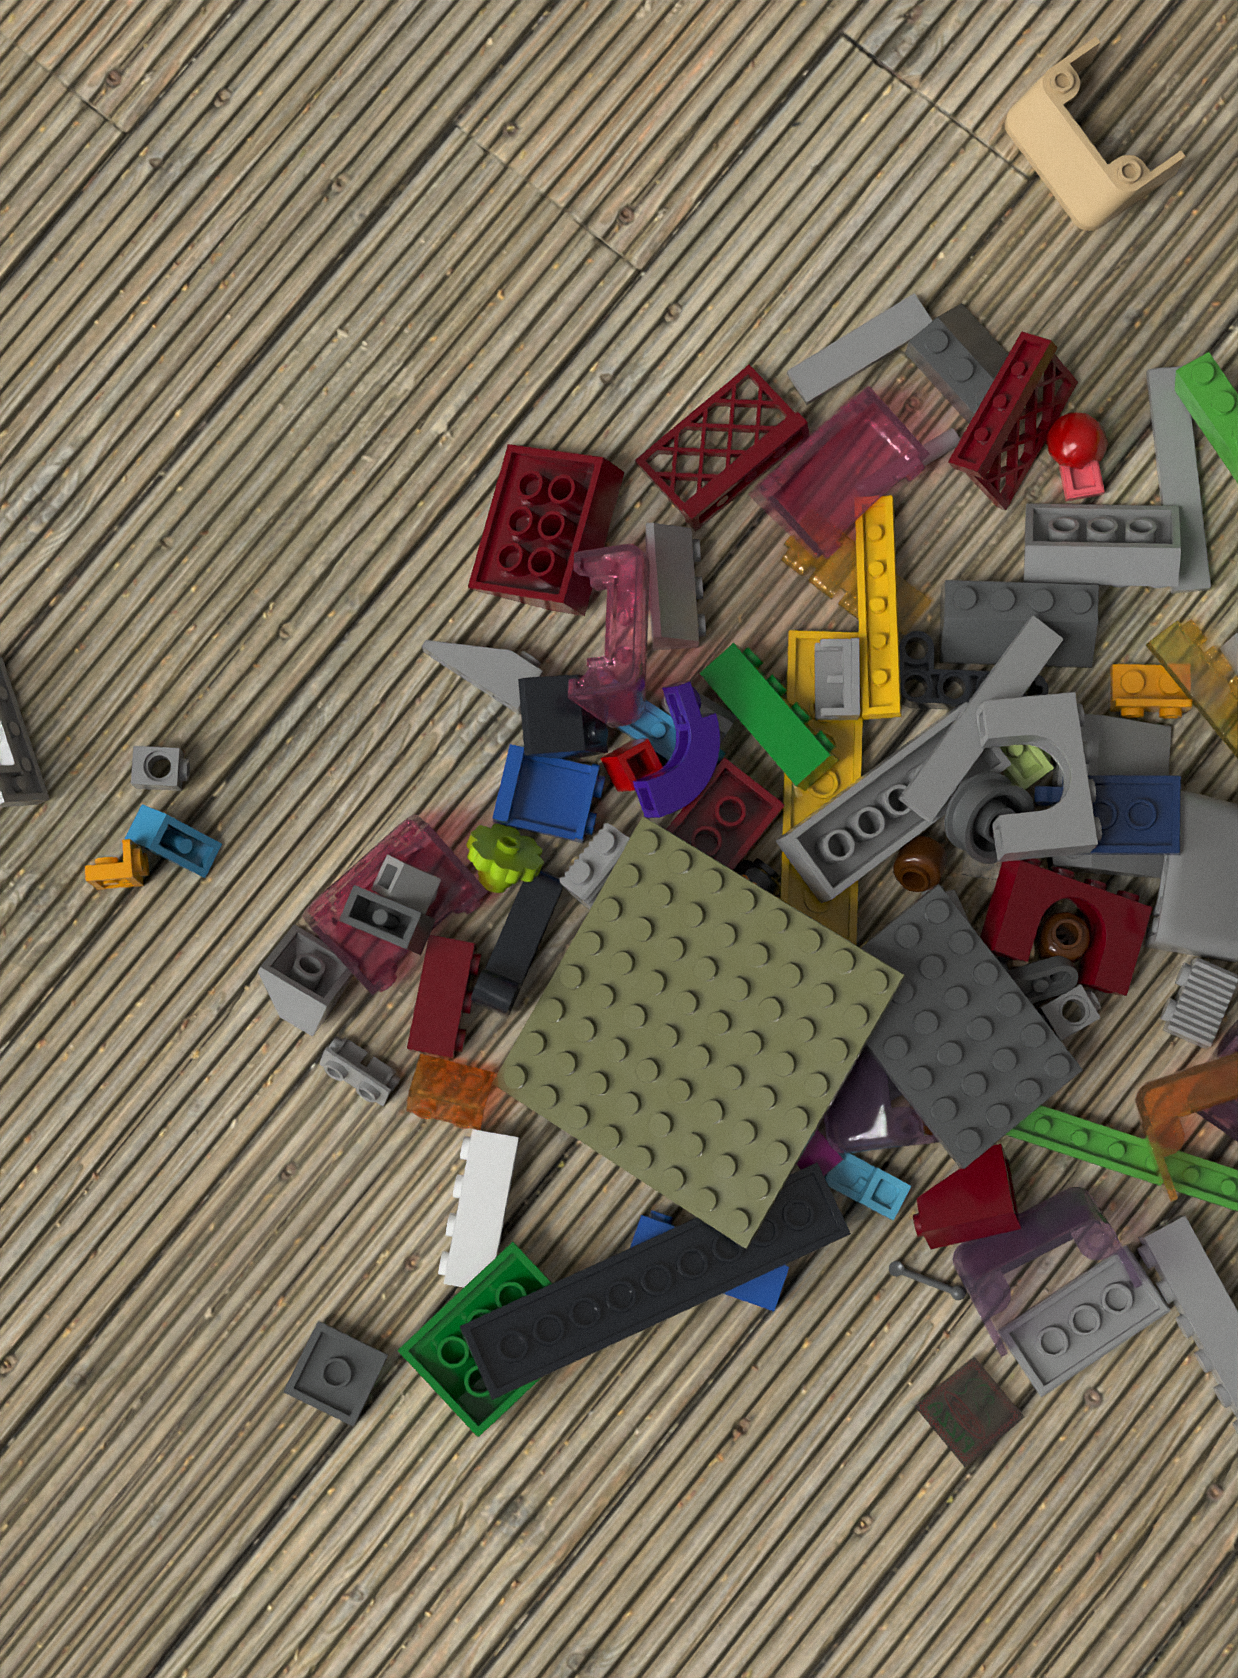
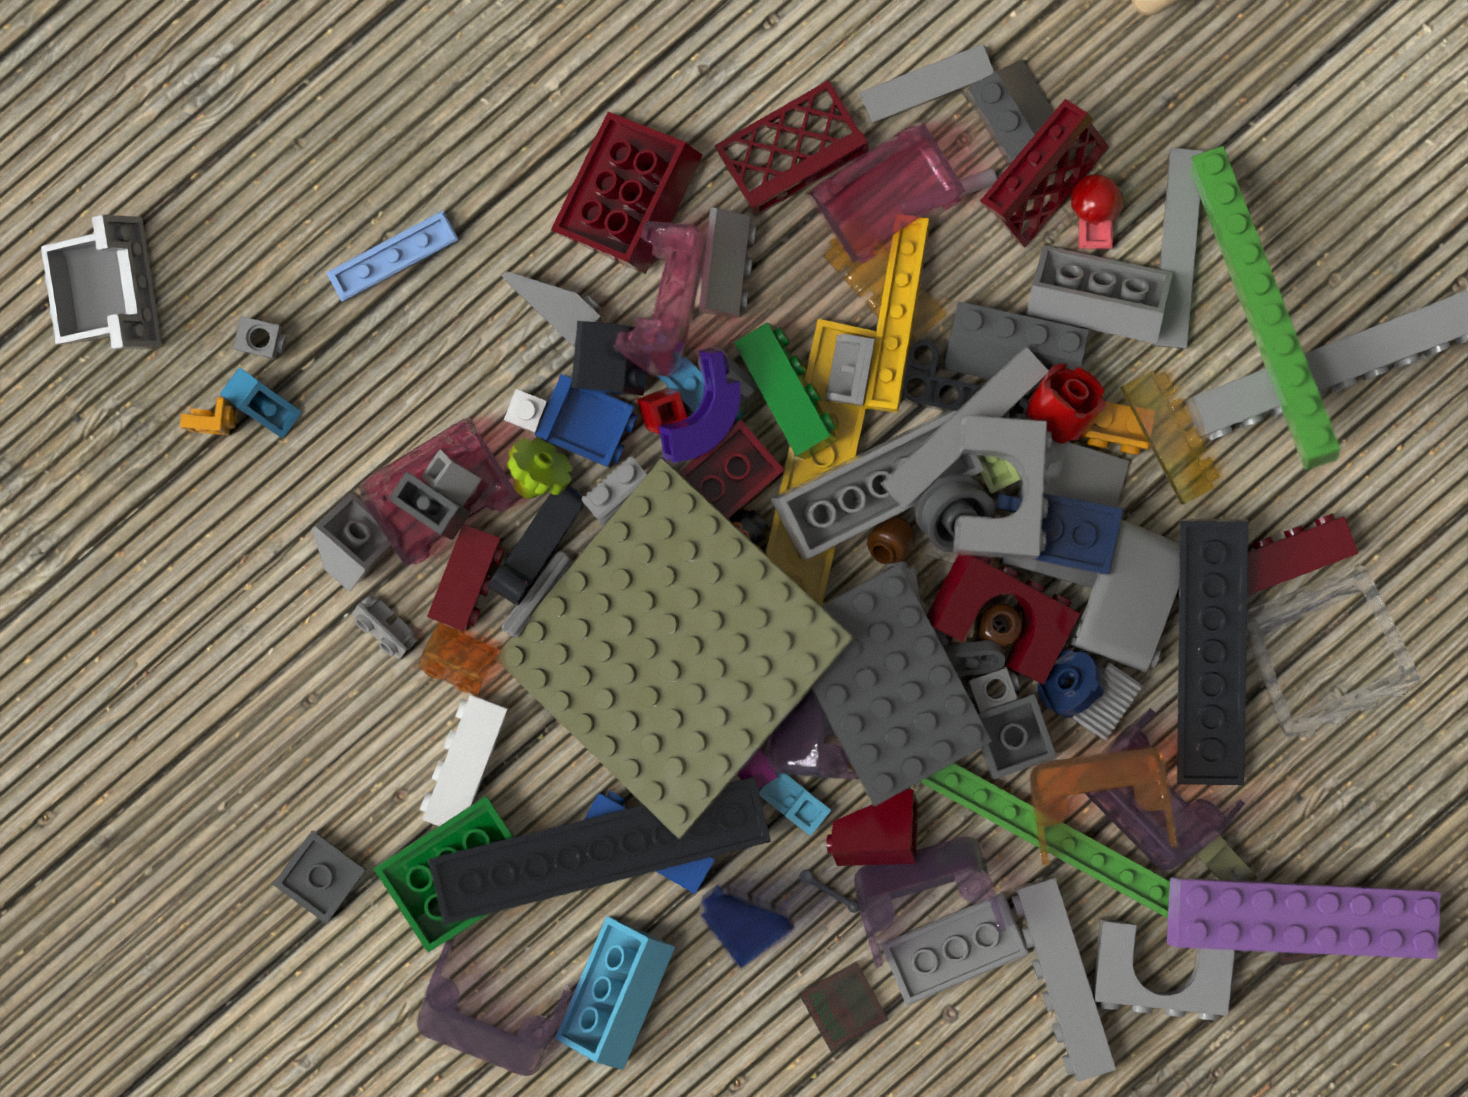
camera: 10 degrees right, 5 degrees up
none -> light blue tile [326,211,459,302]
none -> clear purple windscreen [417,938,573,1076]
none -> light grey axle [502,551,572,638]
none -> white brick [504,389,548,433]
none -> medium azure slope [555,916,675,1070]
none -> clear blue windscreen [699,884,795,970]
none -> dark grey brick [977,693,1057,779]
none -> red brick [1026,364,1106,444]
none -> dark blue plate [1037,650,1104,718]

